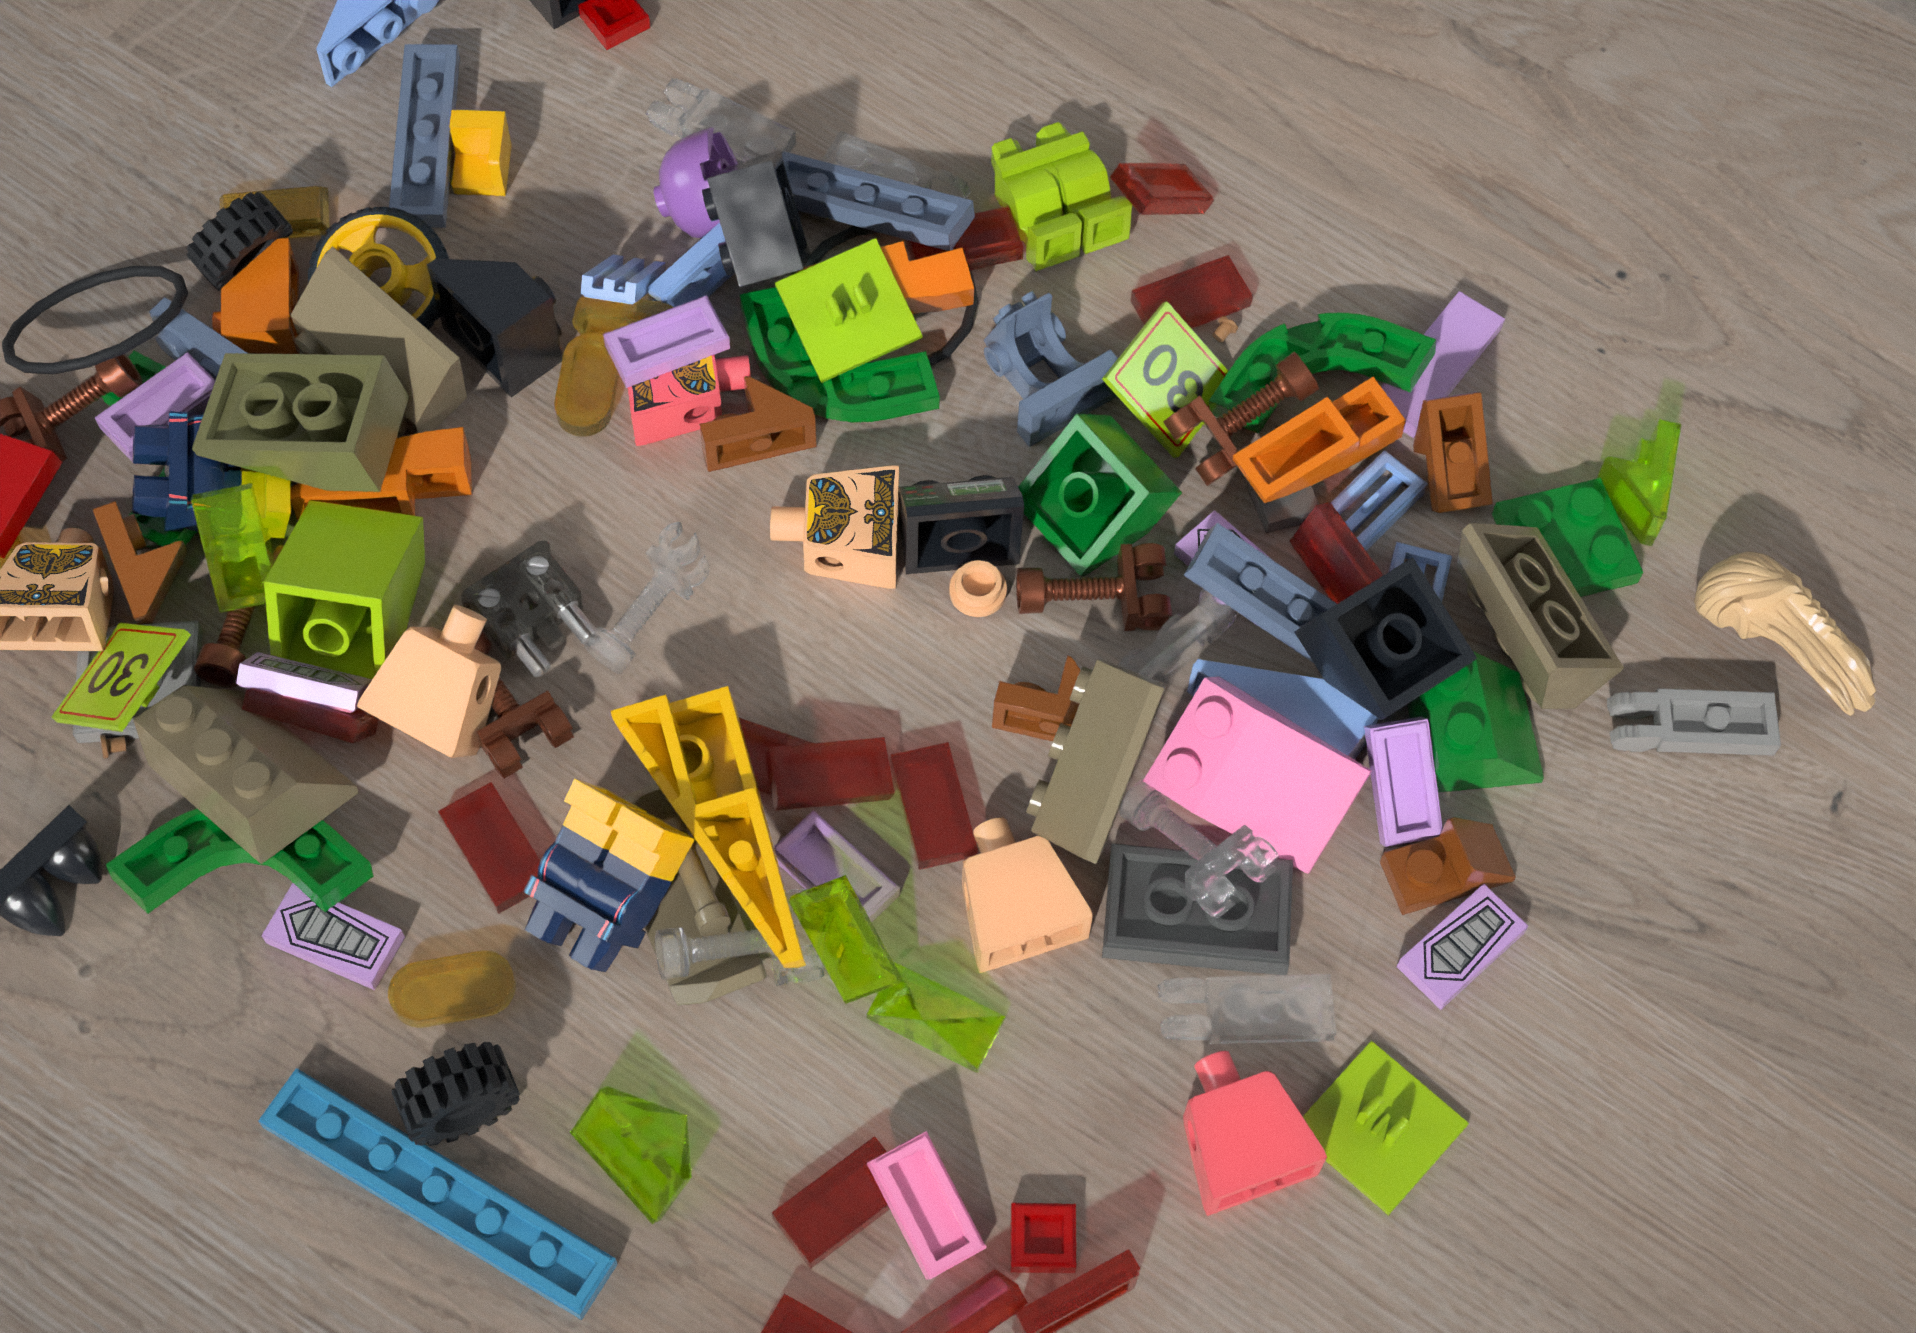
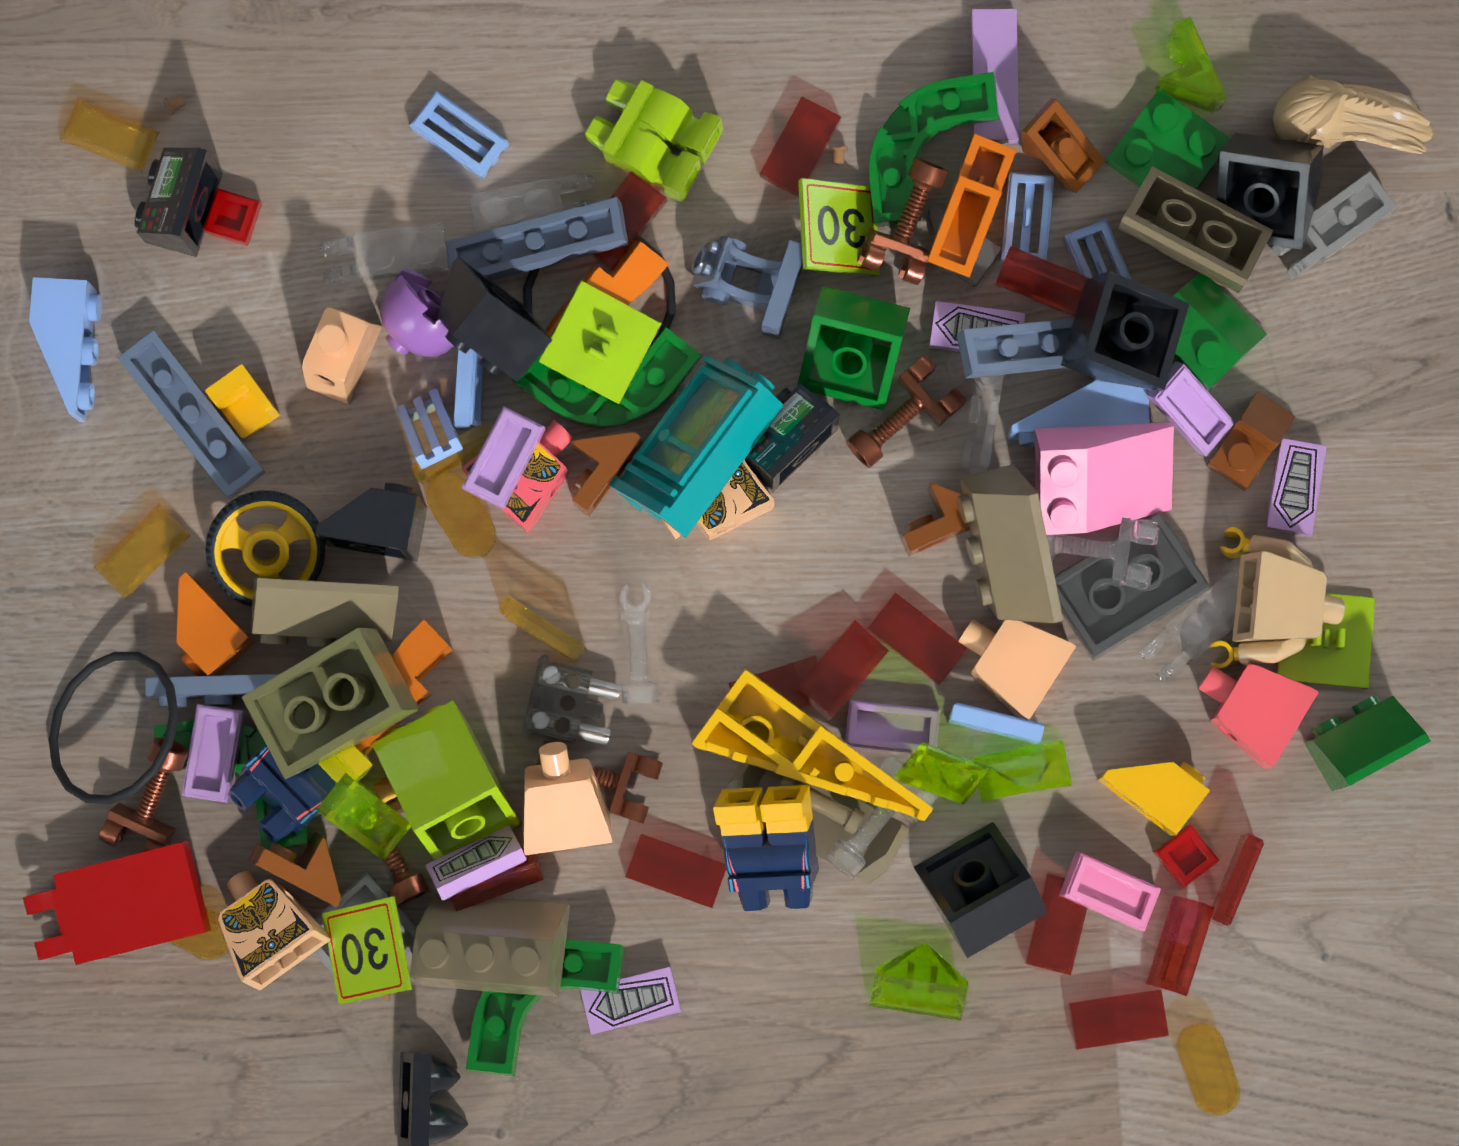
camera: 30 degrees left, 20 degrees up
black tyre [186,192,293,291] -> none
dark azure tile [258,1068,618,1320] -> none
clear yellow tile [388,950,516,1028] -> none
black tyre [392,1042,520,1146] -> none
light nougat plate [949,560,1007,617] -> none
clear red tile [1110,163,1214,215] -> none
none -> light nougat torso [302,306,382,405]
none -> light blue tile [410,90,509,180]
none -> clear yellow tile [499,595,587,663]
none -> teal door [609,355,784,538]
none -> black slope [914,822,1048,958]
none -> light blue tile [948,703,1044,745]
none -> yellow slope [1097,762,1210,836]
none -> tan torso [1209,527,1345,669]
none -> black slope [1216,133,1324,250]
none -> green slope [1304,694,1431,791]

